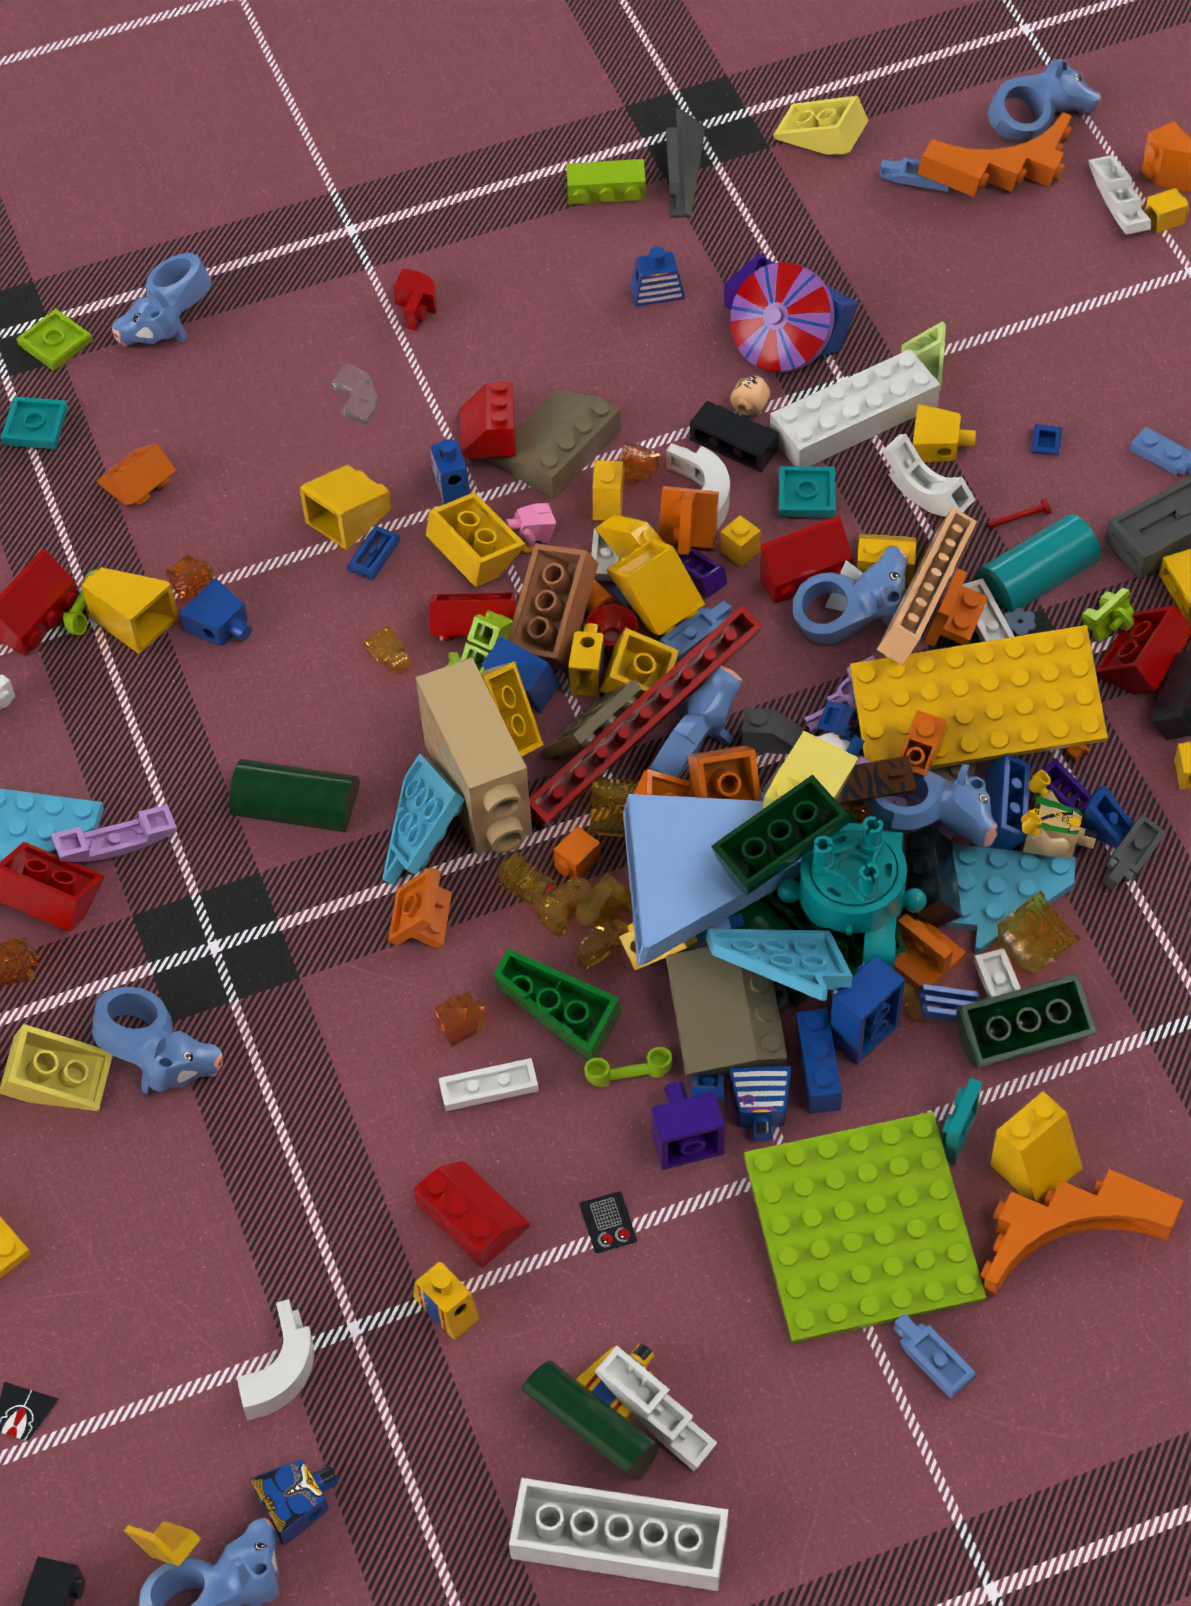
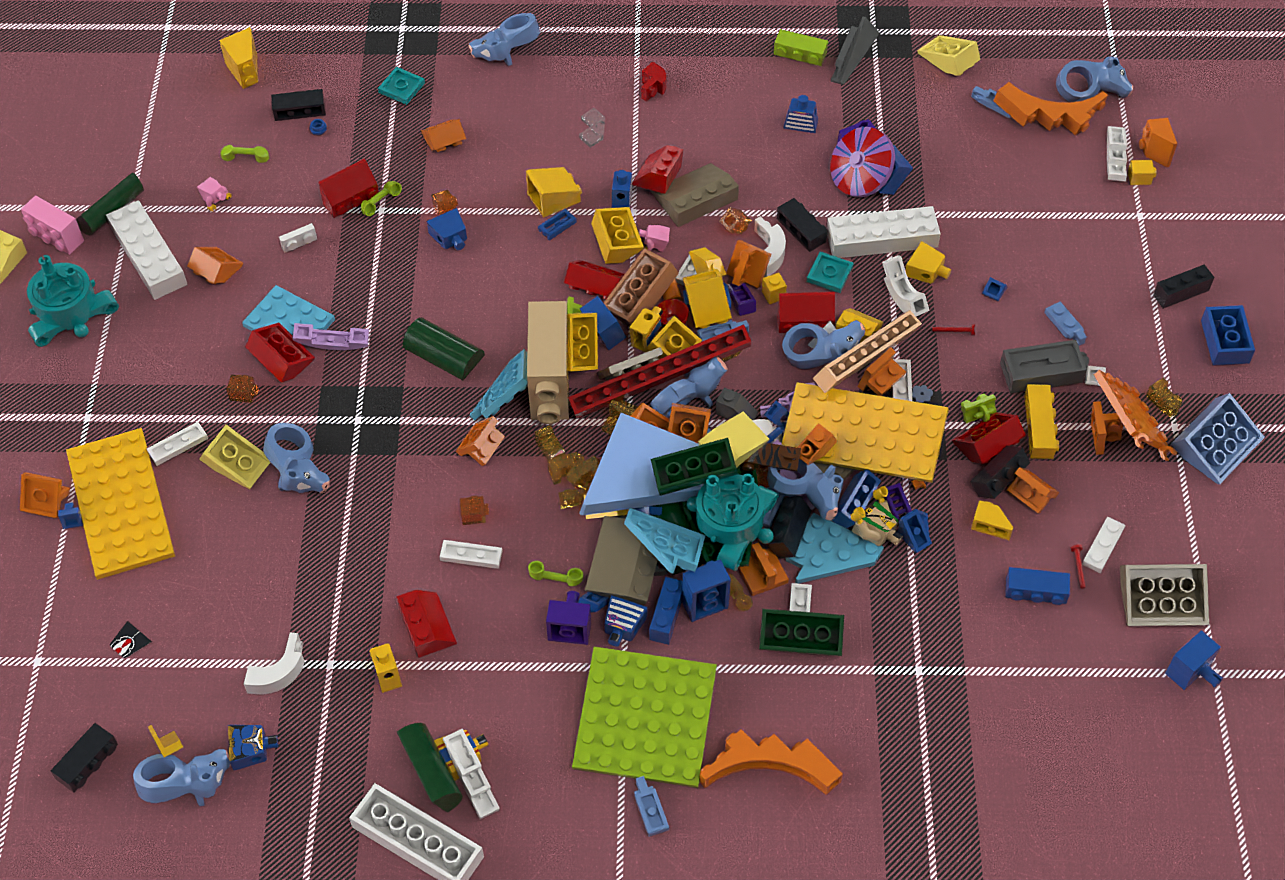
camera: 20 degrees right, 0 degrees up
lime tile [16,309,93,371] -> none
yellow slope [81,567,179,654] -> none
clear yellow plate [364,625,411,674] -> none
lime hips [460,610,513,672] -> none
green wedge [493,948,622,1060] -> none
orange brick [553,826,601,882] -> none
black sticker [579,1191,637,1254] -> none
yellow slope [593,460,625,521] -> none
light nougat head [730,375,770,416] -> none
yellowish green slope [901,321,946,391] -> none
blue tile [918,984,979,1021] -> none
teal plate [941,1077,982,1165] -> none
teal brick [975,514,1101,612] -> none
yellow slope [990,1091,1083,1204] -> none
clear yellow slope [997,891,1081,973] -> none
dark grey hinge [1102,814,1166,891] -> none

